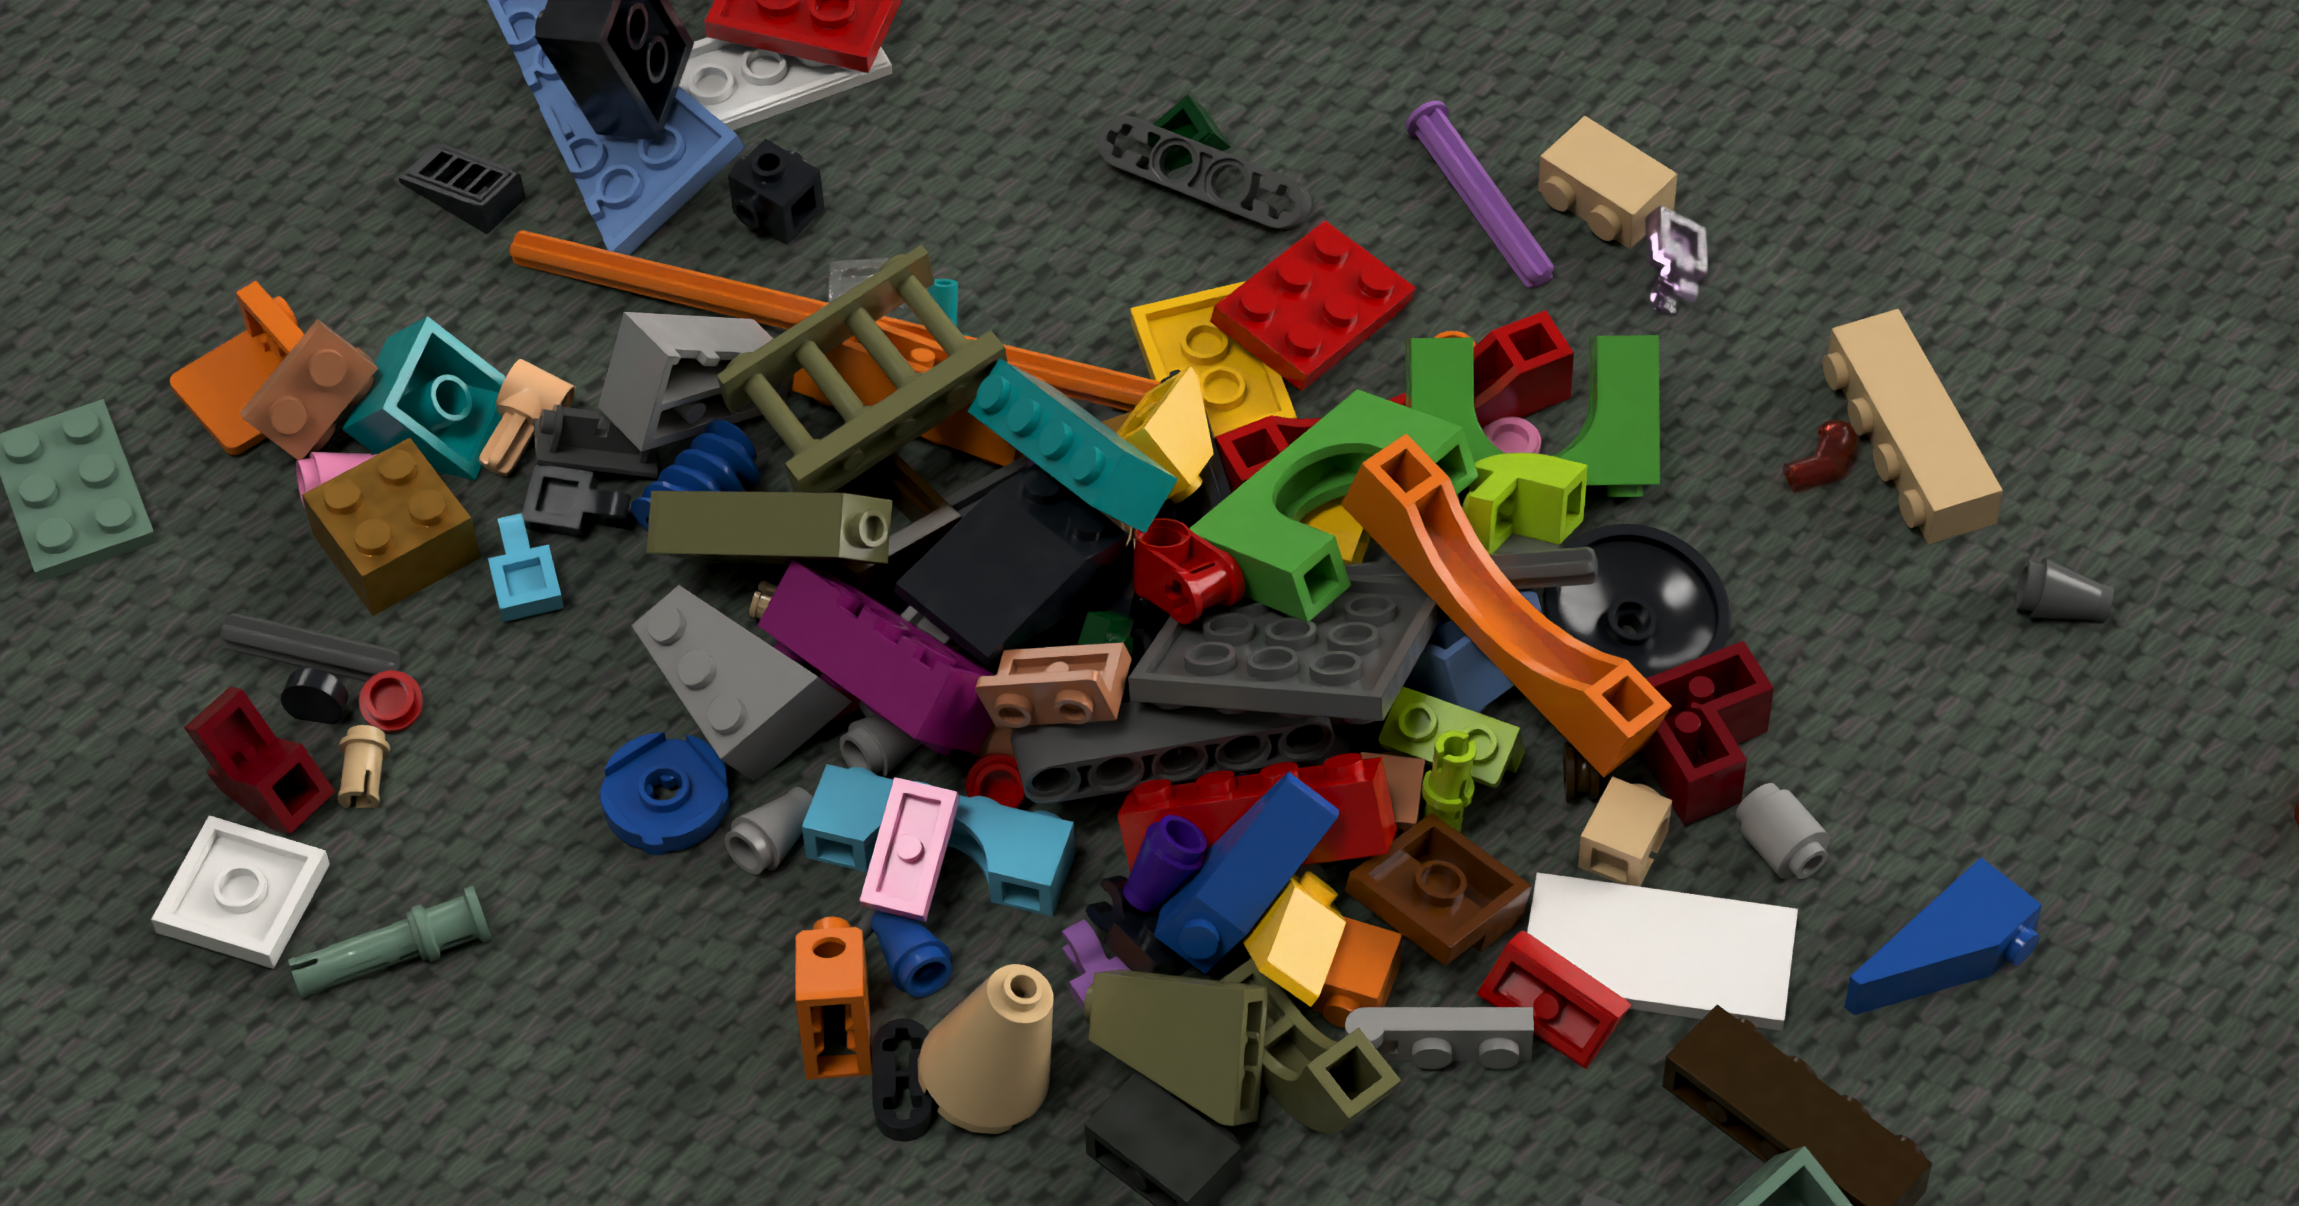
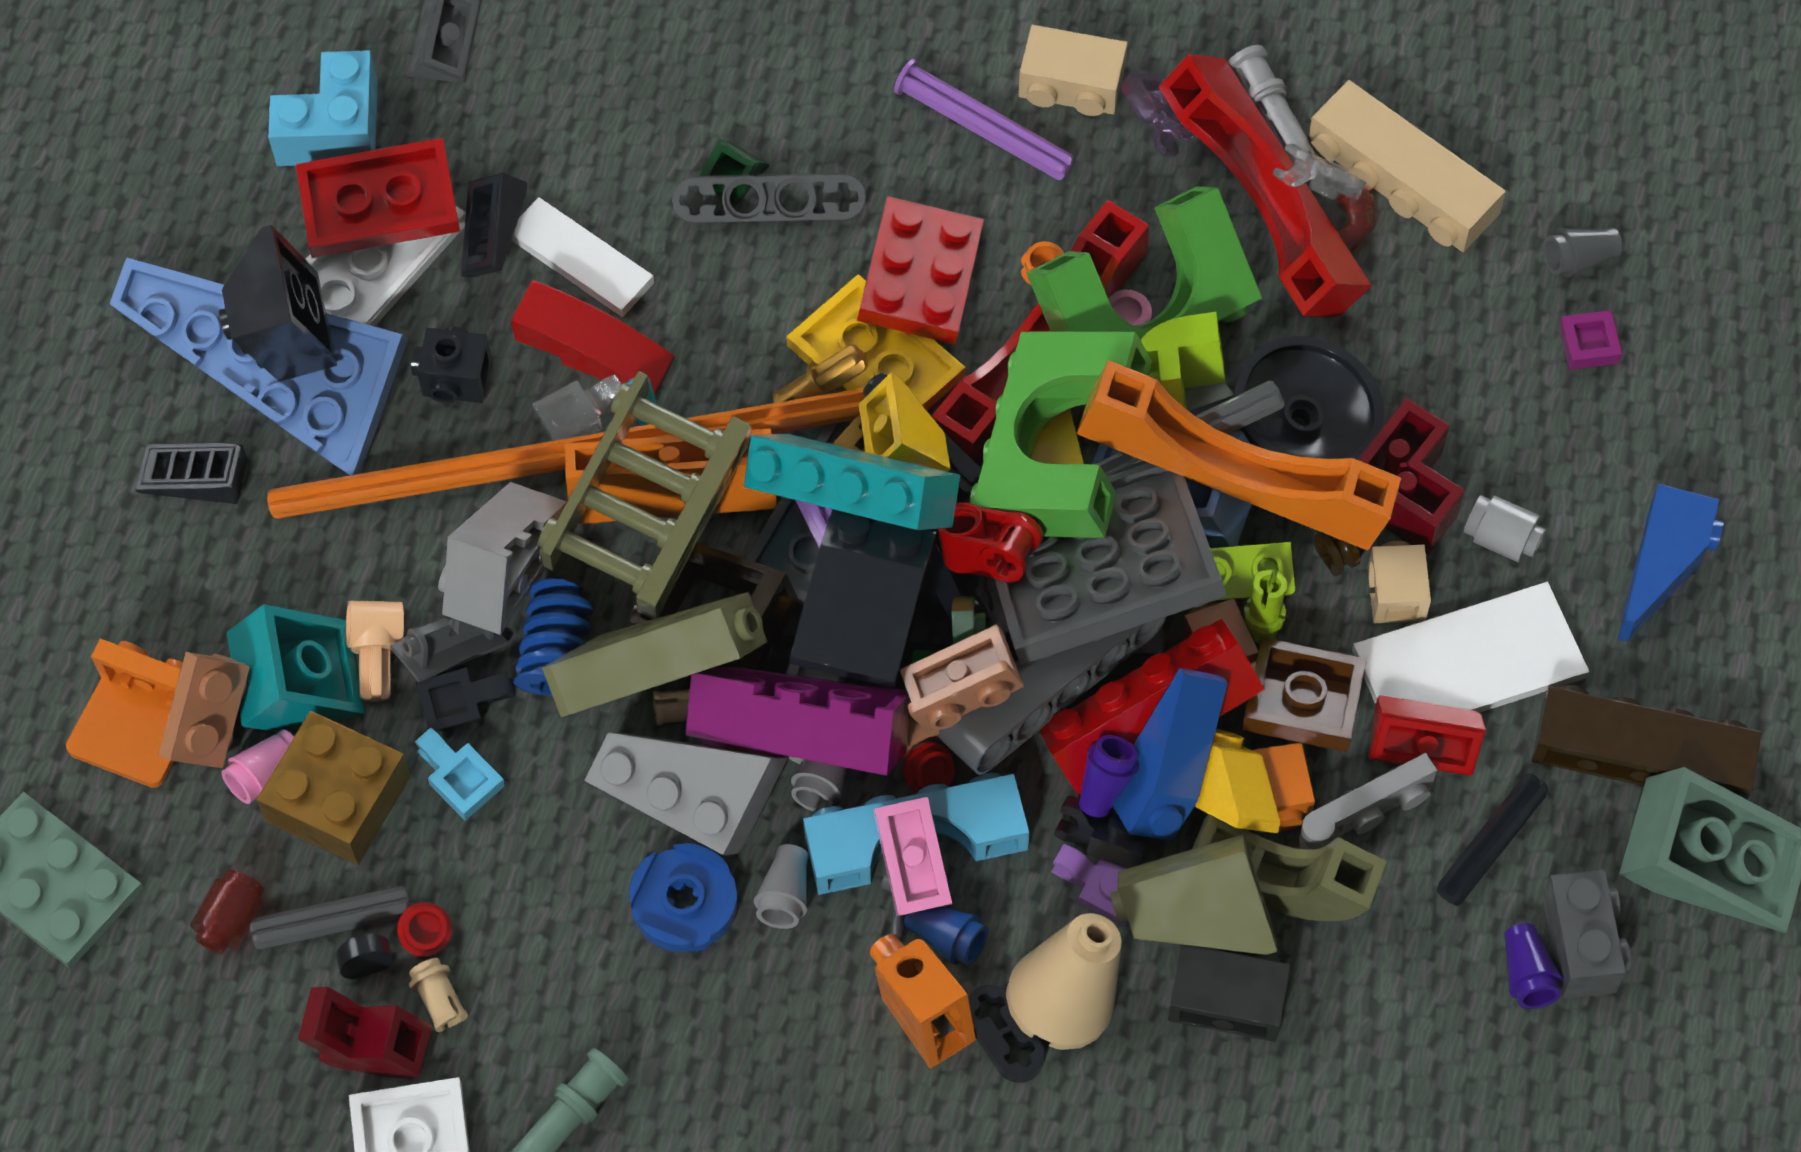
camera: 30 degrees left, 10 degrees up
none -> clear red brick [190,869,265,954]
none -> black slope [461,173,528,277]
none -> red slope [511,280,674,395]
none -> white tile [512,197,654,317]
none -> pearl gold axle [773,344,868,403]
none -> red arch [1159,54,1372,318]
none -> light grey pin [1228,45,1326,183]
none -> clear plate [1273,144,1367,200]
none -> black axle [1437,774,1548,906]
none -> magenta plate [1559,310,1622,370]

